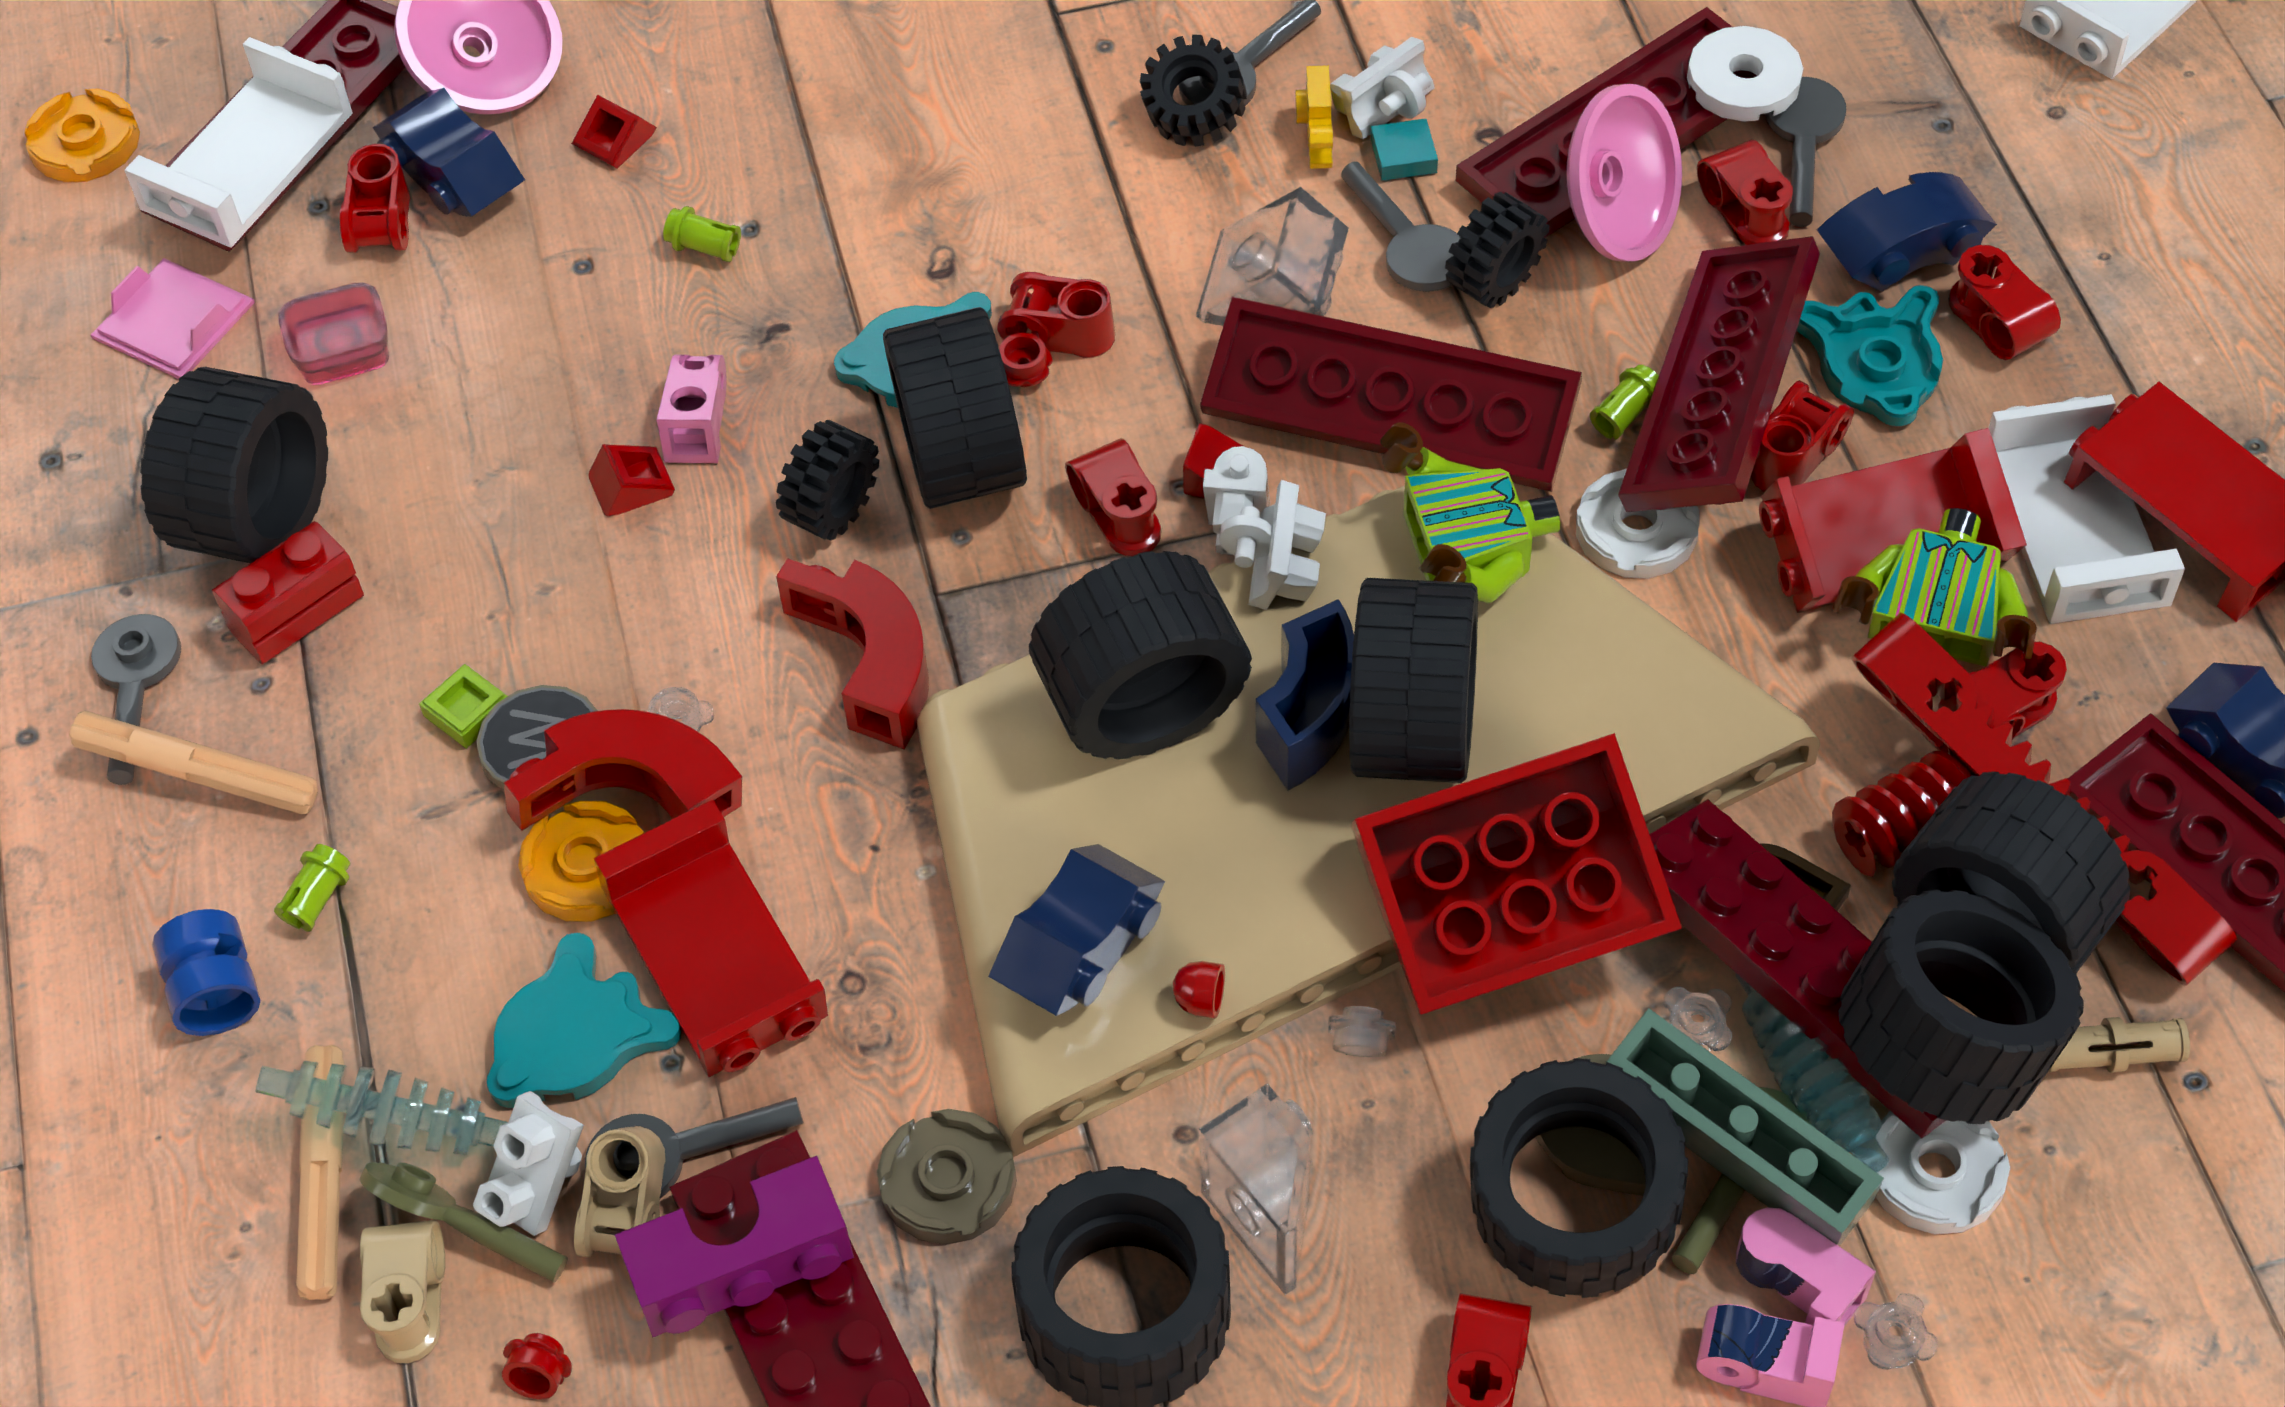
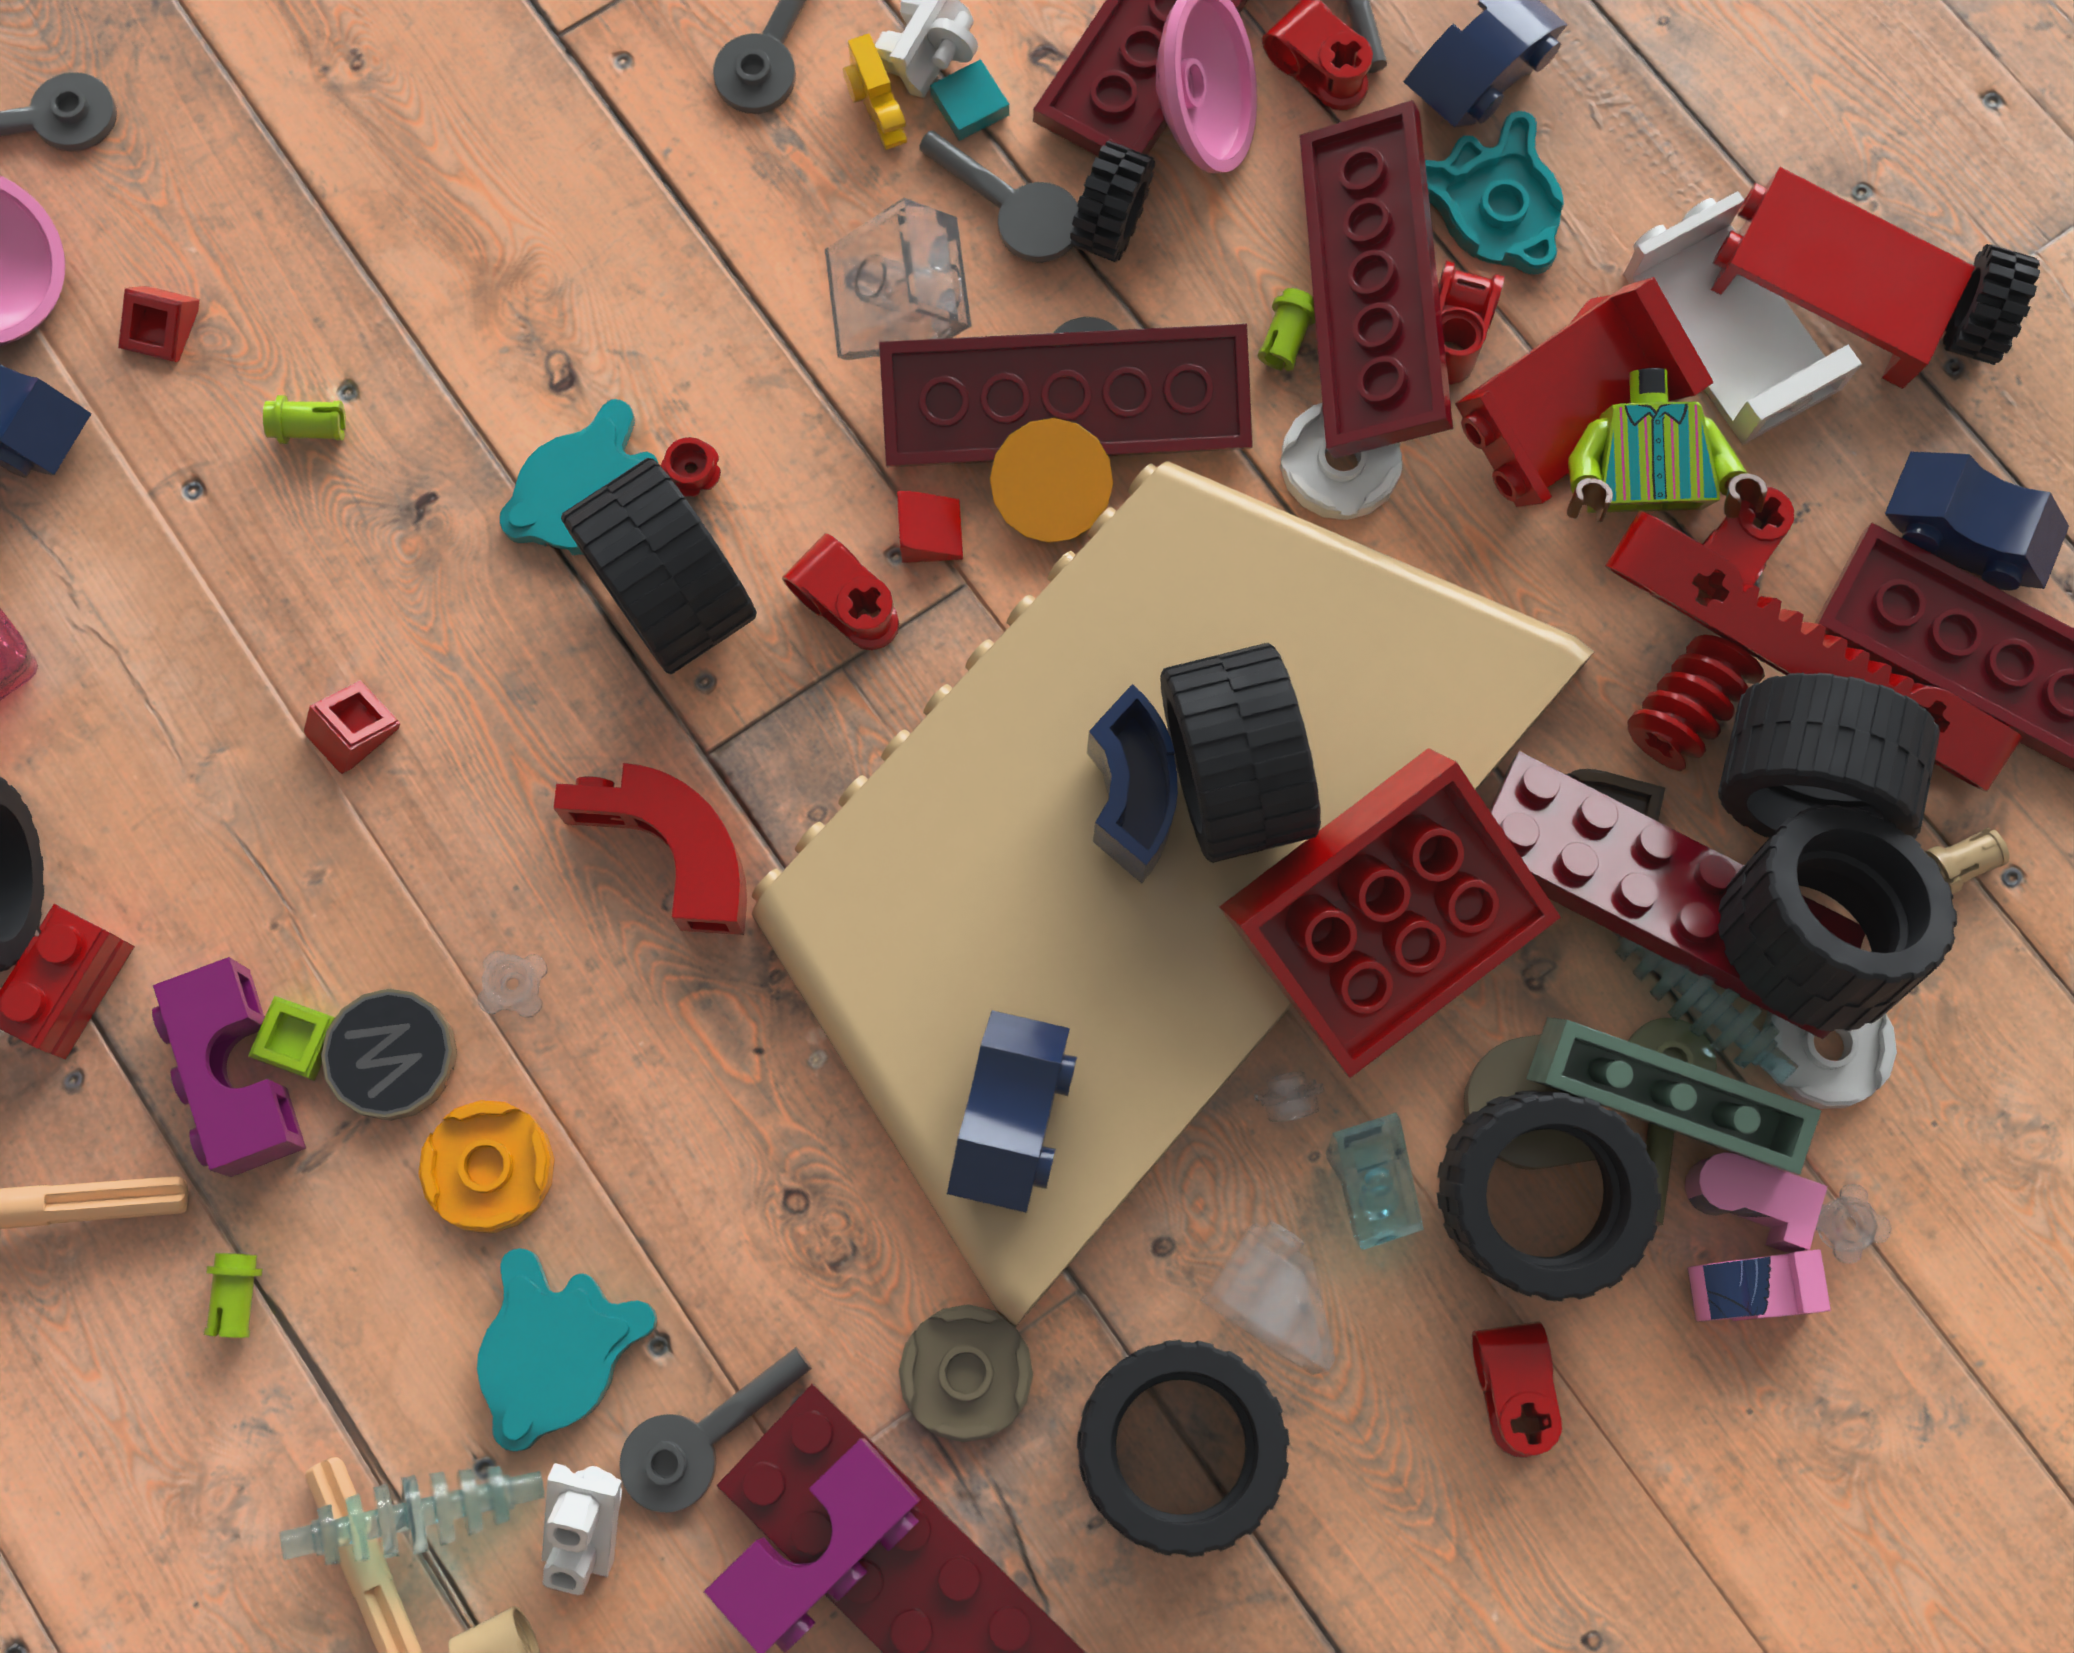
camera: 25 degrees left, 20 degrees up
blue wheel [152,909,261,1036] -> none
olive piece [360,1162,568,1282] -> none
red arch [504,709,742,831] -> none
tan piece [574,1126,666,1257] -> none
red panel [594,799,828,1078] -> none
bright pink leg [657,354,726,463] -> none
black tyre [776,420,880,540] -> none
red piece [997,272,1115,358] -> none
black tyre [1029,551,1252,759] -> none
black tyre [1140,34,1247,147] -> none
red hinge [1173,961,1225,1019] -> none
white hips [1203,446,1270,555] -> none
white hips [1219,480,1326,610] -> none
torso [1380,422,1560,603] -> none
clear plate [1663,987,1732,1052] -> none
red piece [1948,245,2061,360] -> none
none -> magenta arch [152,957,306,1177]
none -> light orange tile [990,418,1113,543]
none -> clear light blue slope [1326,1113,1424,1250]

